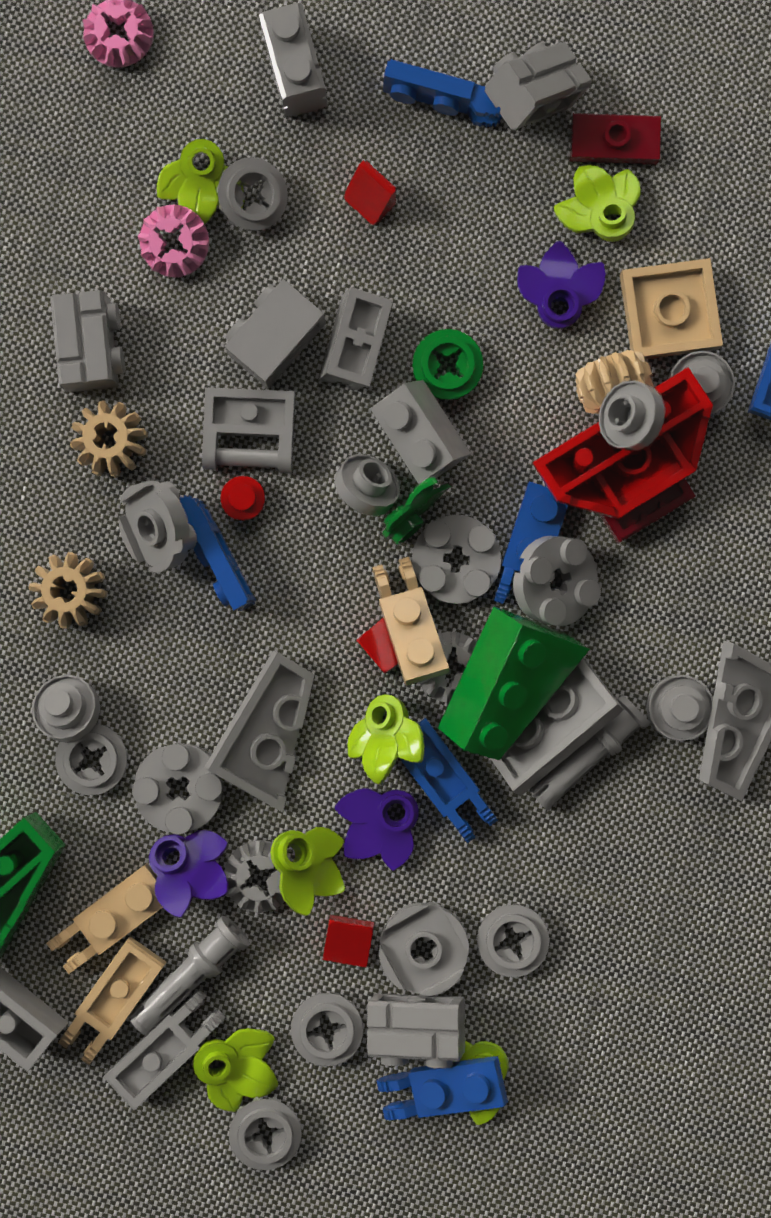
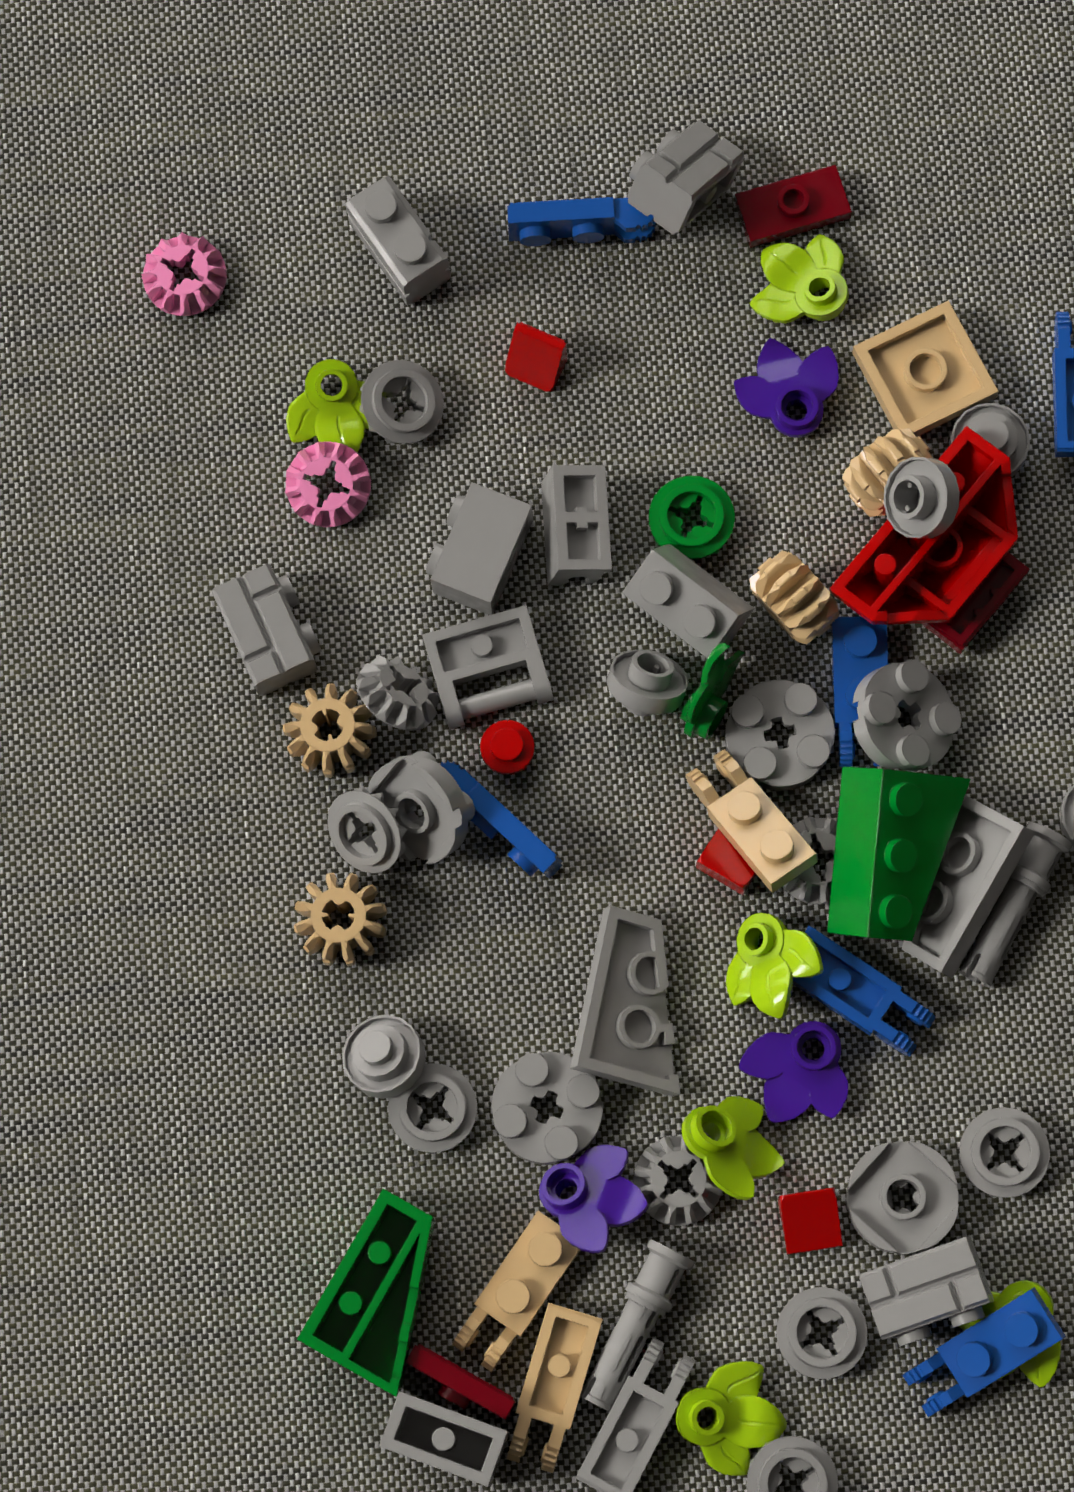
camera: 10 degrees left, 10 degrees down
none -> light grey gear [327,786,407,873]
none -> light grey gear [357,655,440,731]
none -> dark red plate [406,1344,517,1420]
none -> tan gear [749,550,839,645]

